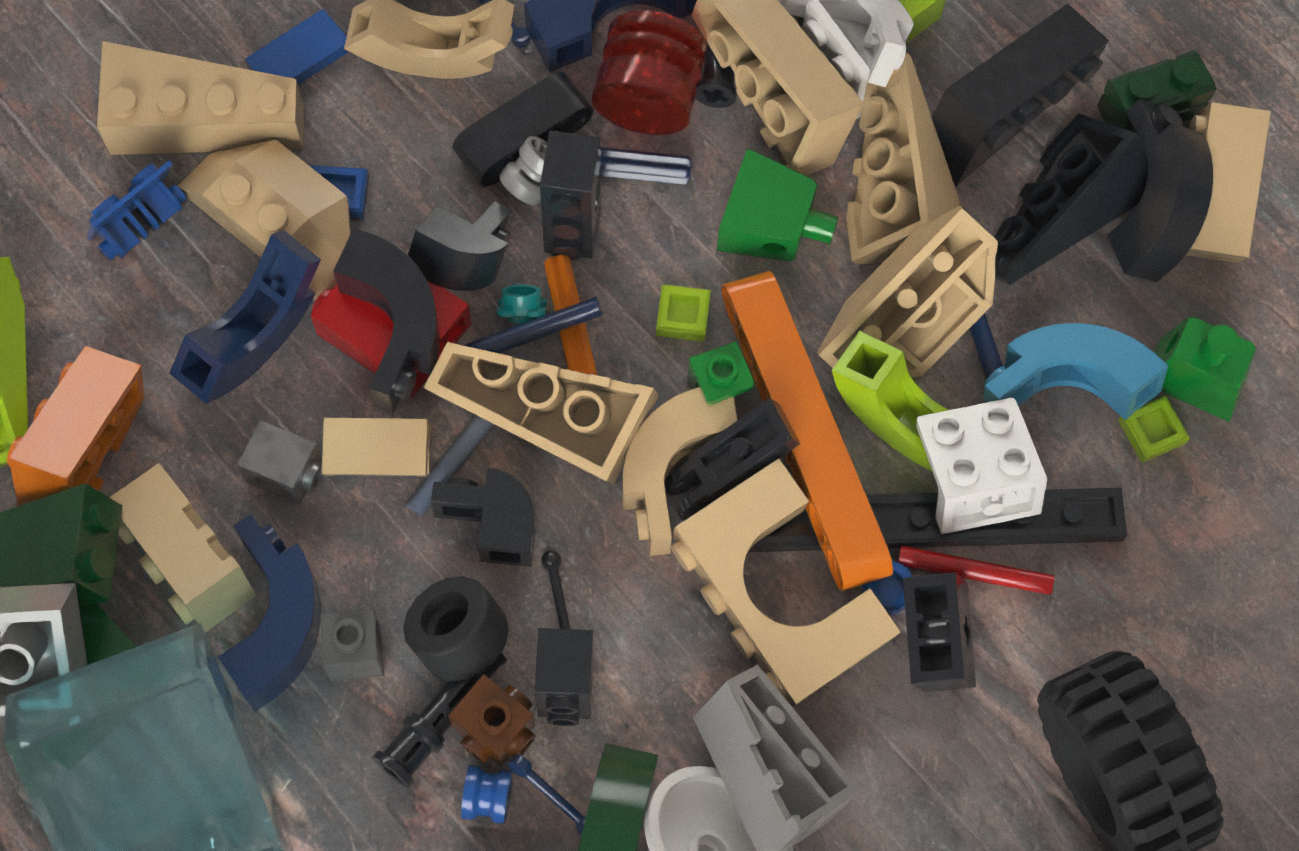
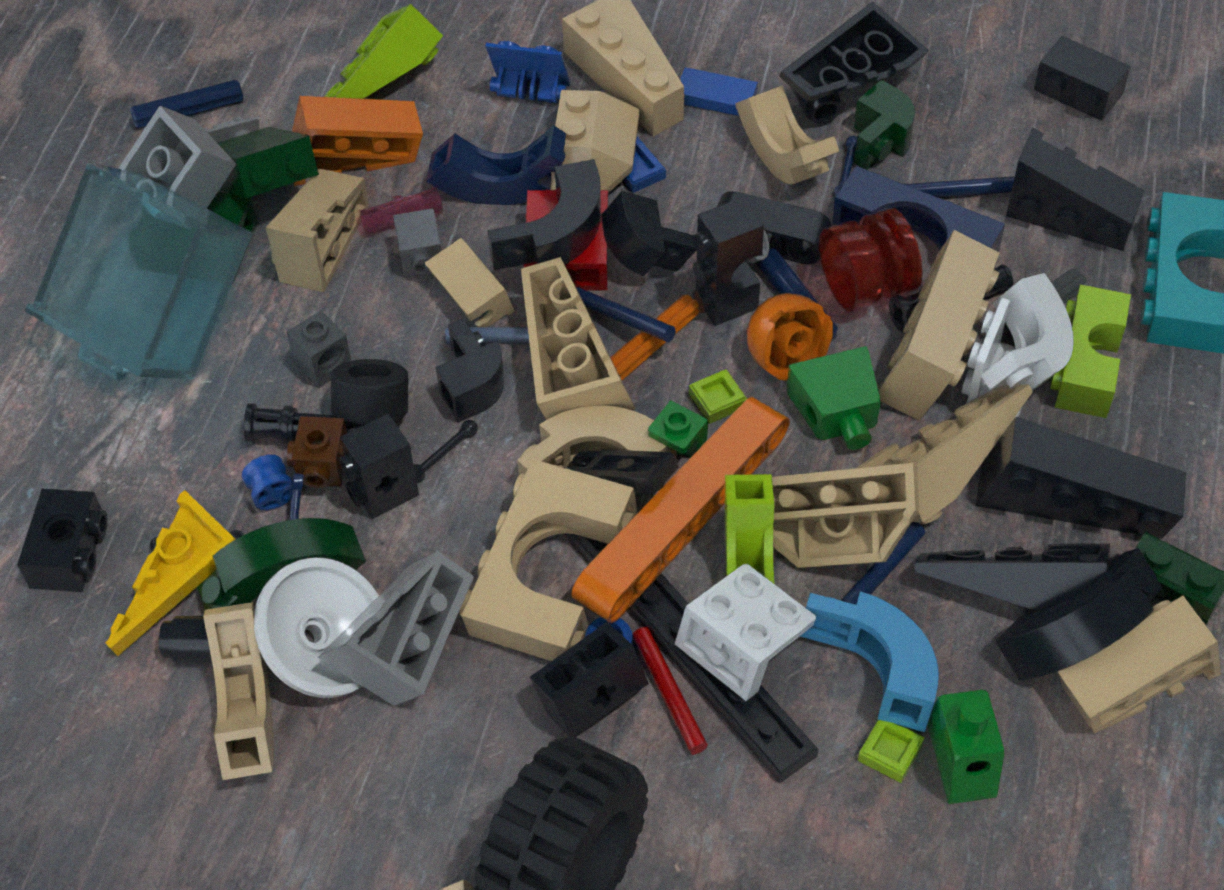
camera: 60 degrees right, 15 degrees down
dark blue arch [218,514,321,712] -> none
teal plate [497,284,547,324] -> none
none -> clear pink pin [359,187,443,235]
none -> orange cylinder [747,293,833,381]

